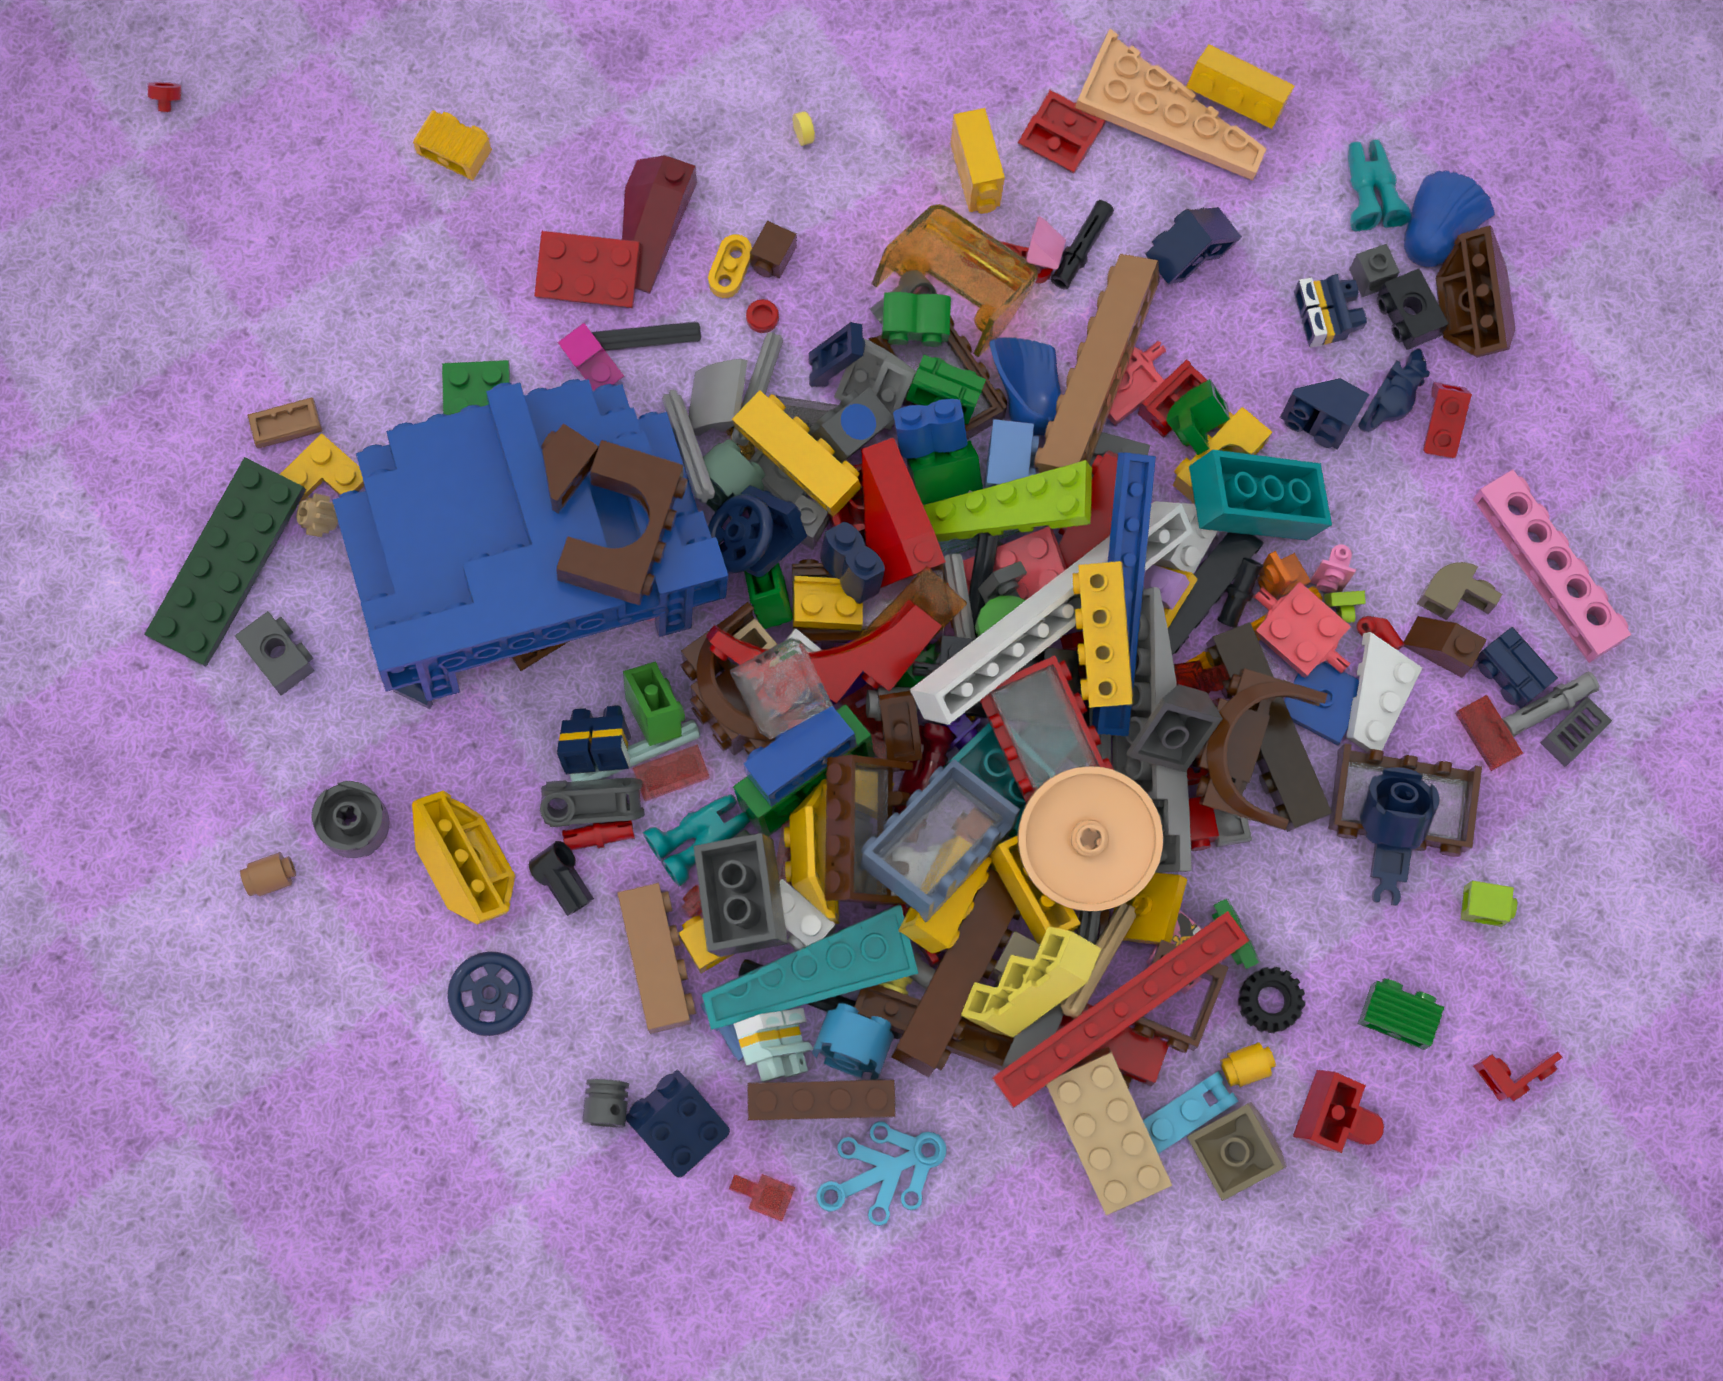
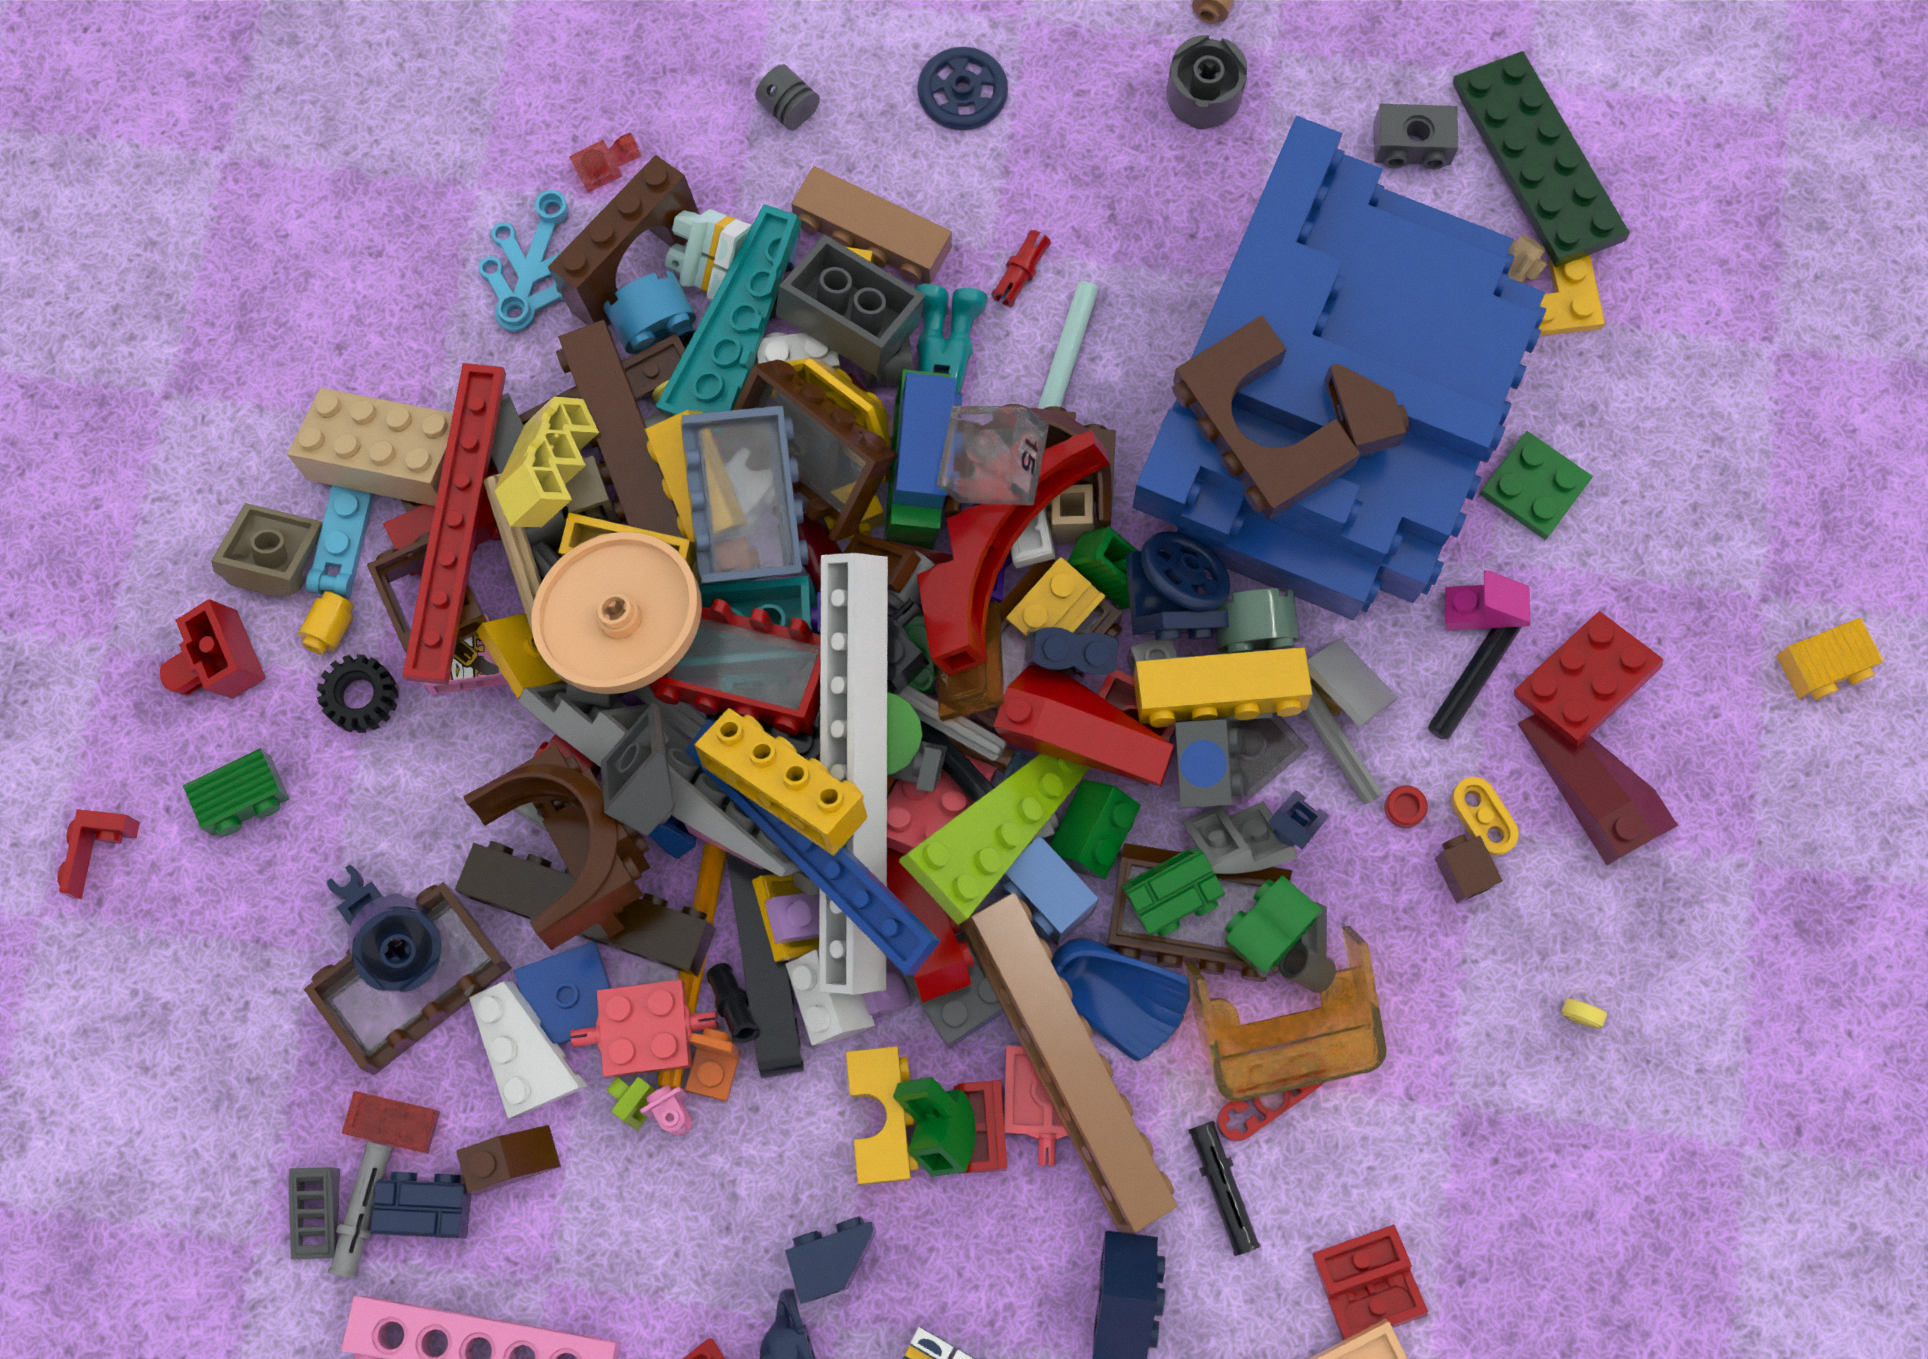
camera: 135 degrees right, 0 degrees up
medium nougat plate [247,397,323,449] -> none
yellow wedge [412,790,515,925] -> none
black piece [529,841,594,916] -> none
dark grey piece [540,778,645,827] -> none
dark blue hips [557,705,631,774] -> none
bright green brick [623,662,685,746] -> none
dark blue bracket [626,1070,730,1178] -> none
clear red plate [633,744,710,802] -> none
light grey axle [662,390,715,503] -> none
blue brick [893,399,968,458] -> none
yellow brick [950,108,1005,214] -> none
bright pink slope [1026,216,1066,270] -> none
clear red plate [1174,660,1230,695] -> none
teal brick [1189,450,1332,540] -> none
green plate [1212,899,1261,969] -> none
red arm [1356,616,1405,650] -> none
dark tan brick [1417,562,1502,620] -> none
lime brick [1460,880,1517,927] -> none

